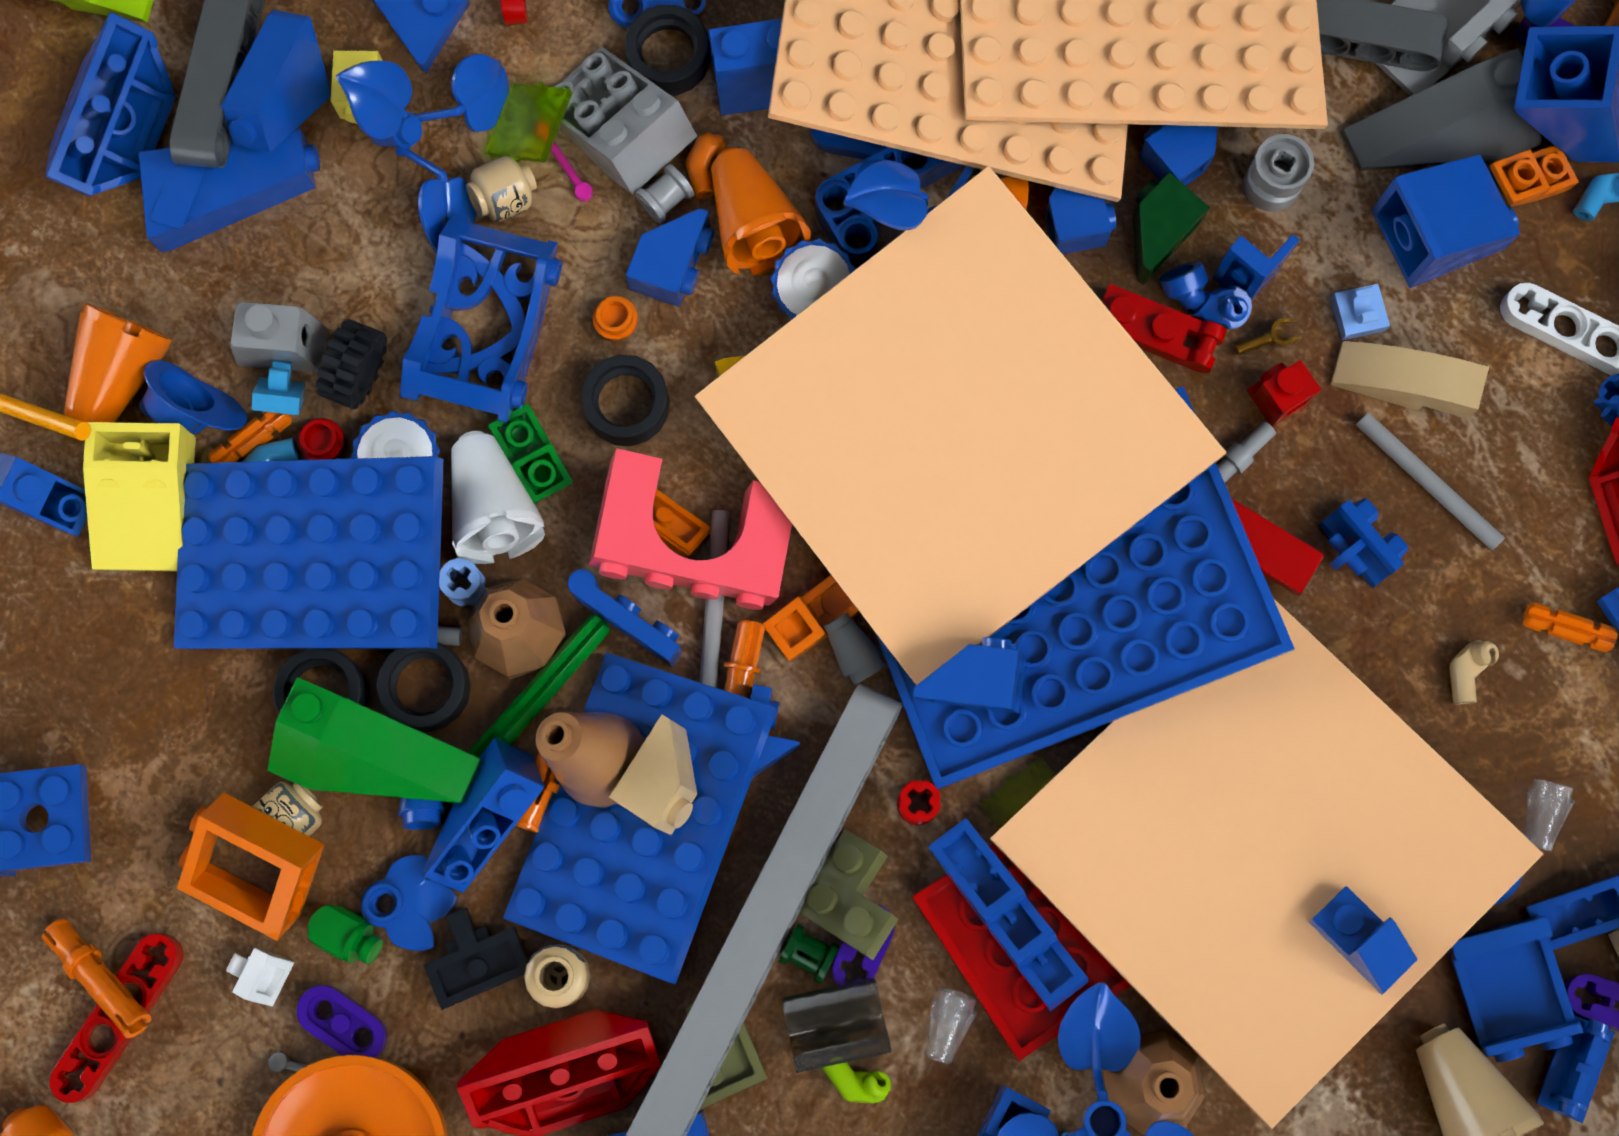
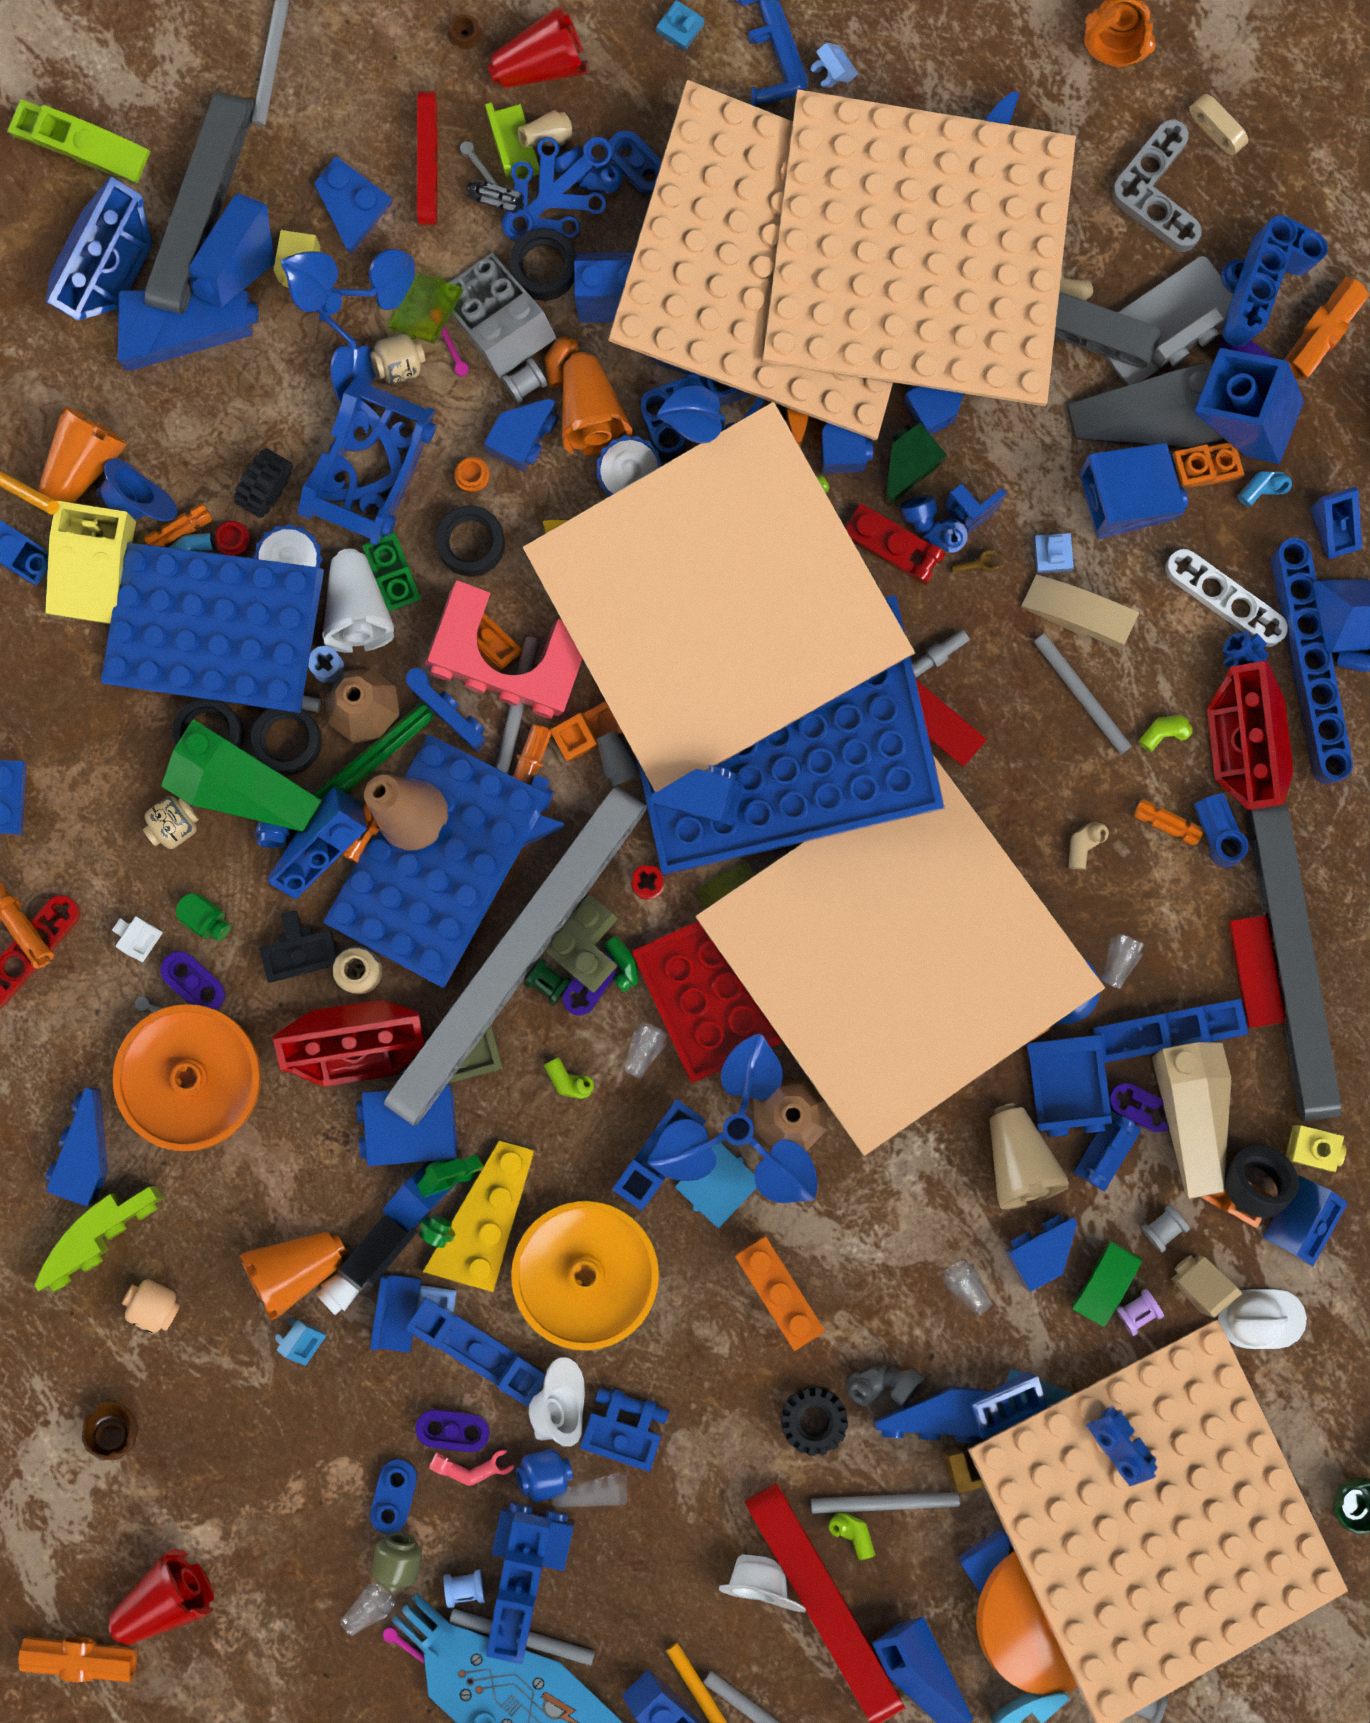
camera: 10 degrees right, 5 degrees up
orange window [177,793,325,941] -> none
light grey torso [231,302,329,373] -> none
dark azure tile [252,360,306,415] -> none
blue plate [361,855,458,951] -> none
tan slope [609,715,697,835] -> none
clear smoke panel [782,978,892,1073] -> none
blue slope [928,818,1089,1011] -> none
light grey wheel [1243,134,1314,212] -> none
red brick [1246,360,1322,427] -> none
blue slope [1309,886,1418,995] -> none
blue hips [1318,498,1408,588] -> none
none -> green arm [604,936,639,992]
none -> lime arm [1138,715,1193,753]

